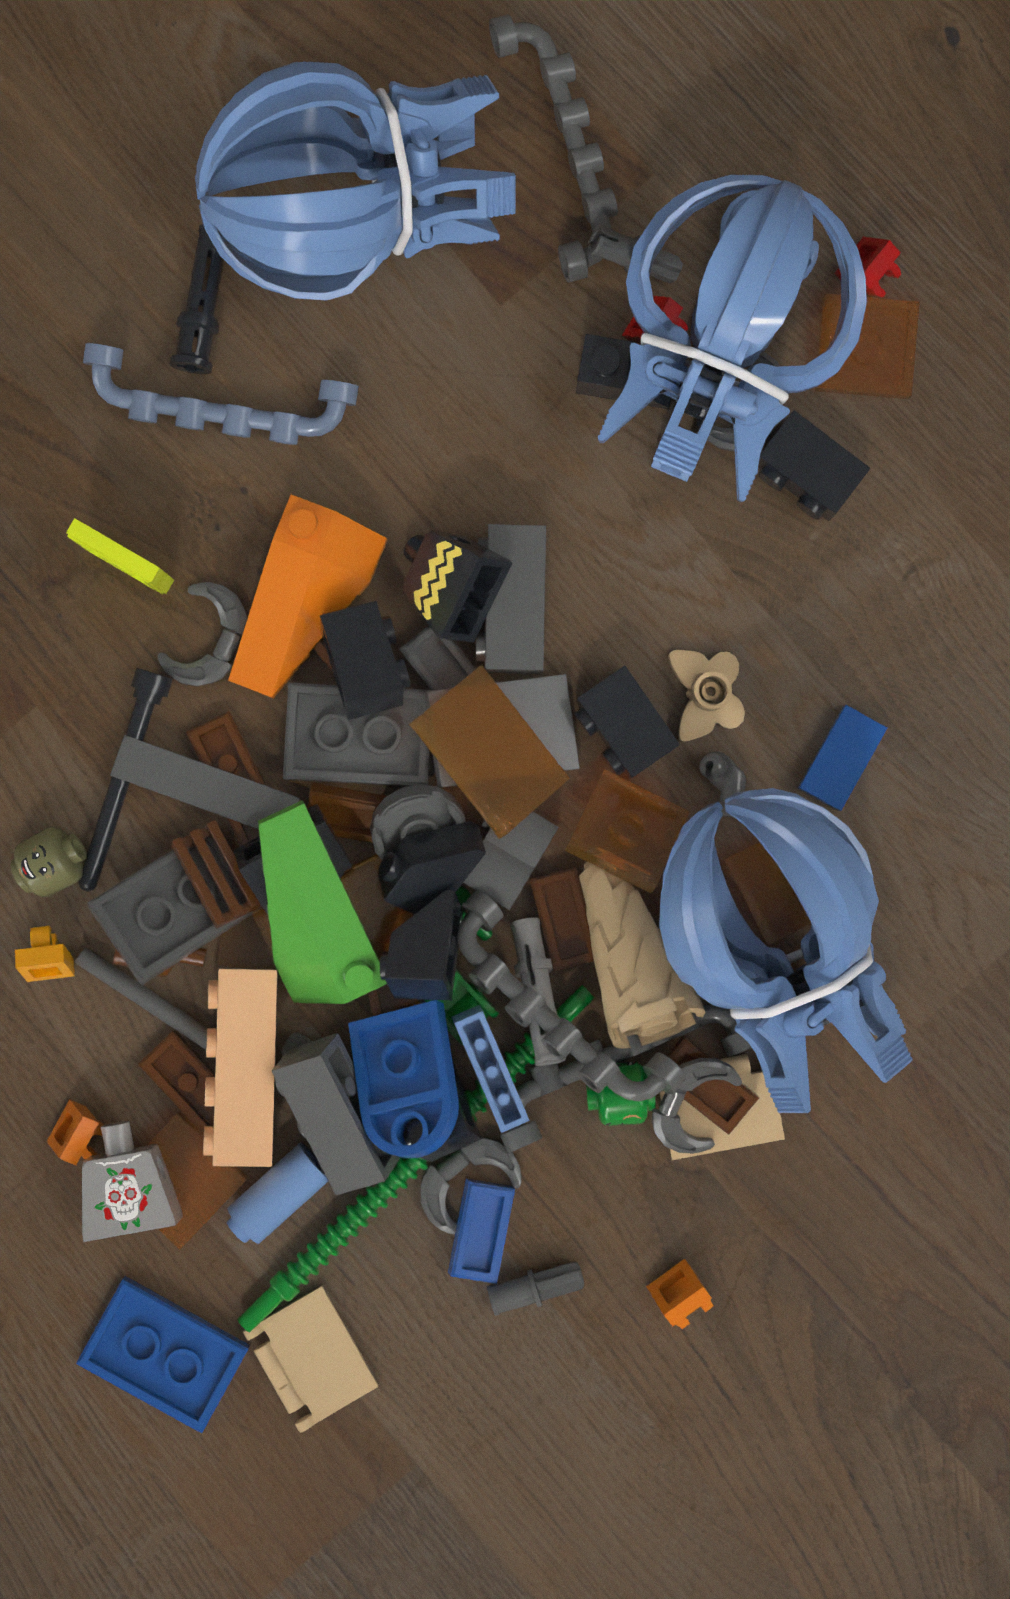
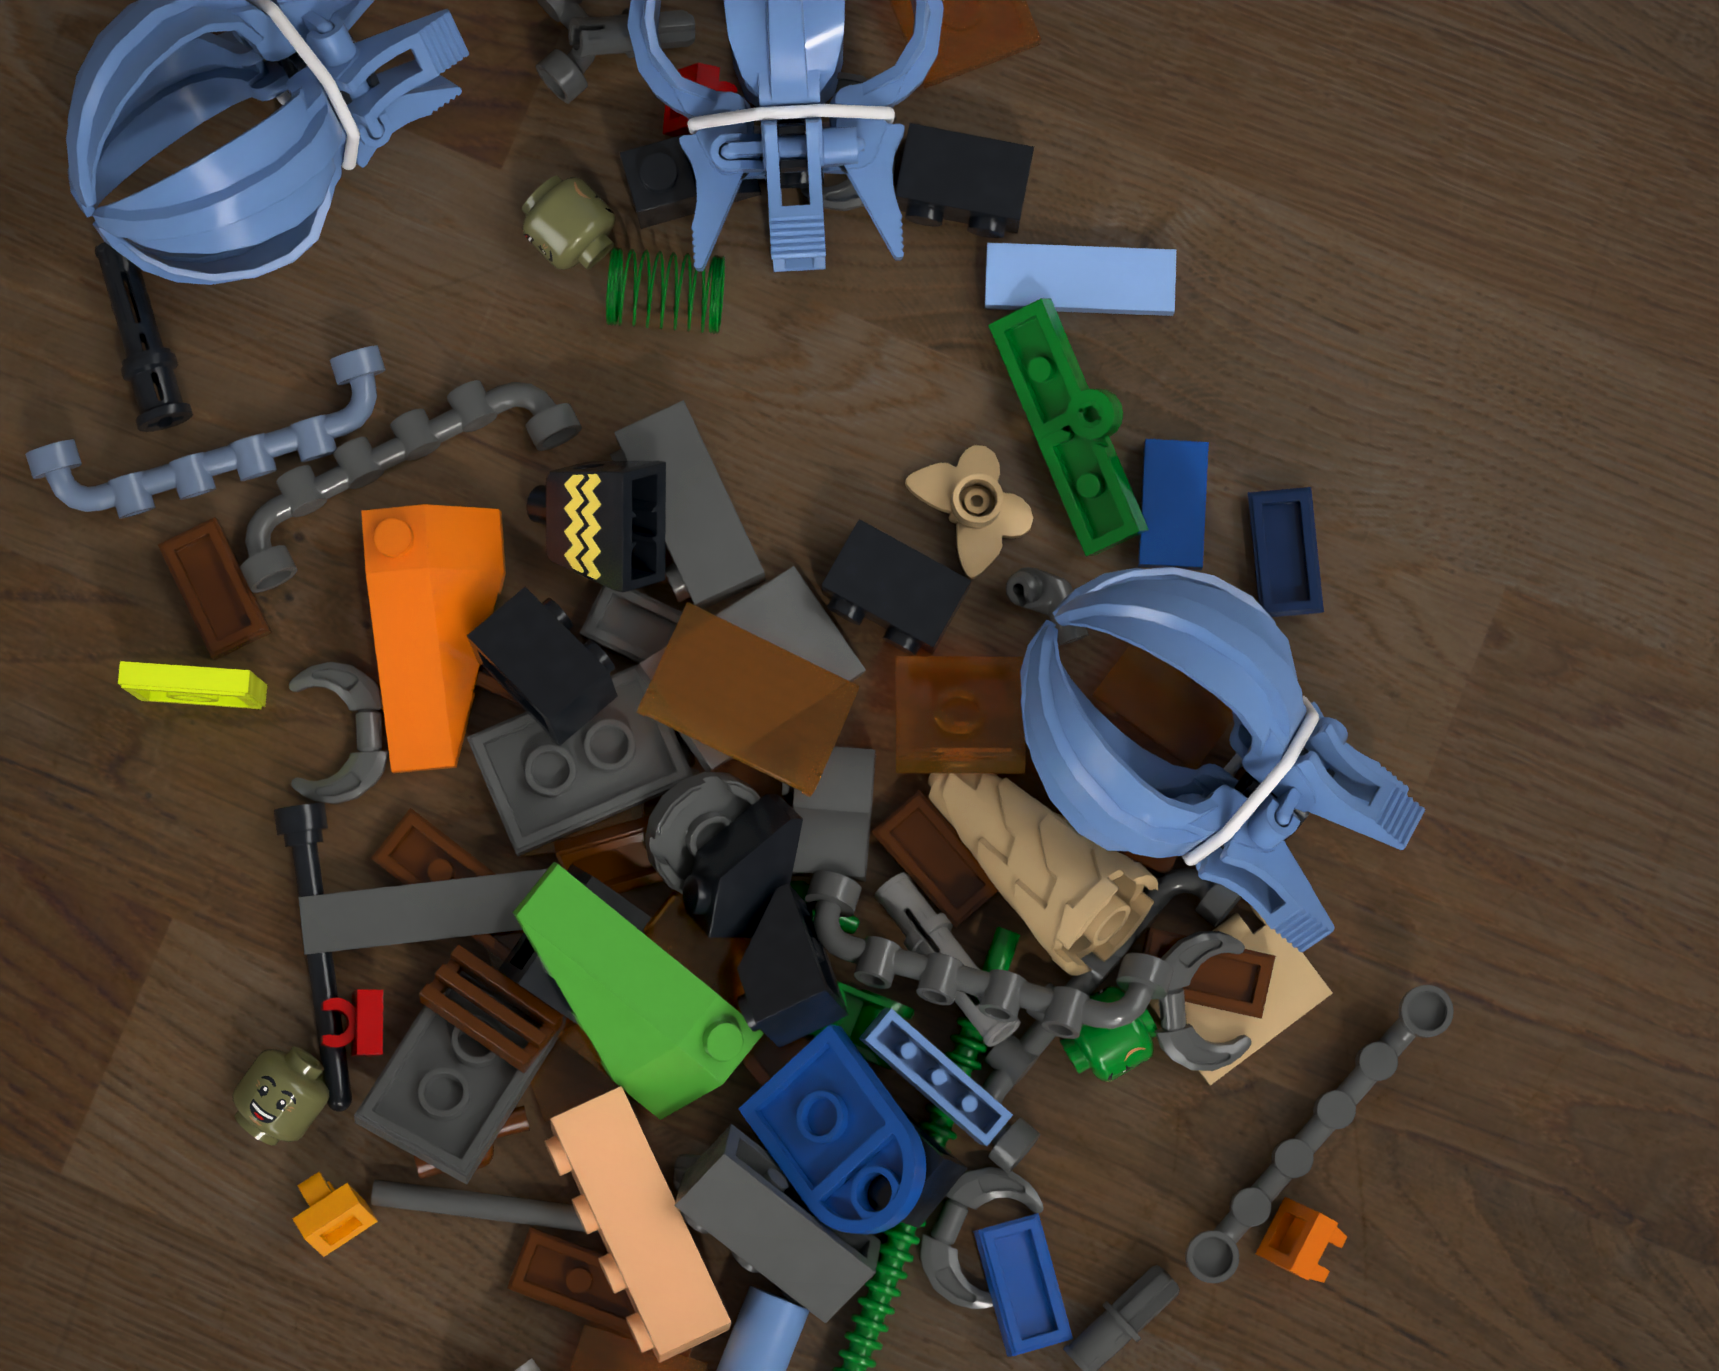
camera: 25 degrees left, 5 degrees down
none -> reddish brown tile [158,517,272,660]
none -> dark grey bar [240,380,582,593]
none -> red tile [321,989,383,1056]
none -> olive head [522,175,616,270]
none -> green piece [606,247,725,334]
none -> light blue tile [985,243,1177,316]
none -> green hinge [988,298,1149,557]
none -> dark grey bar [1185,985,1454,1283]
none -> dark blue tile [1247,487,1324,618]

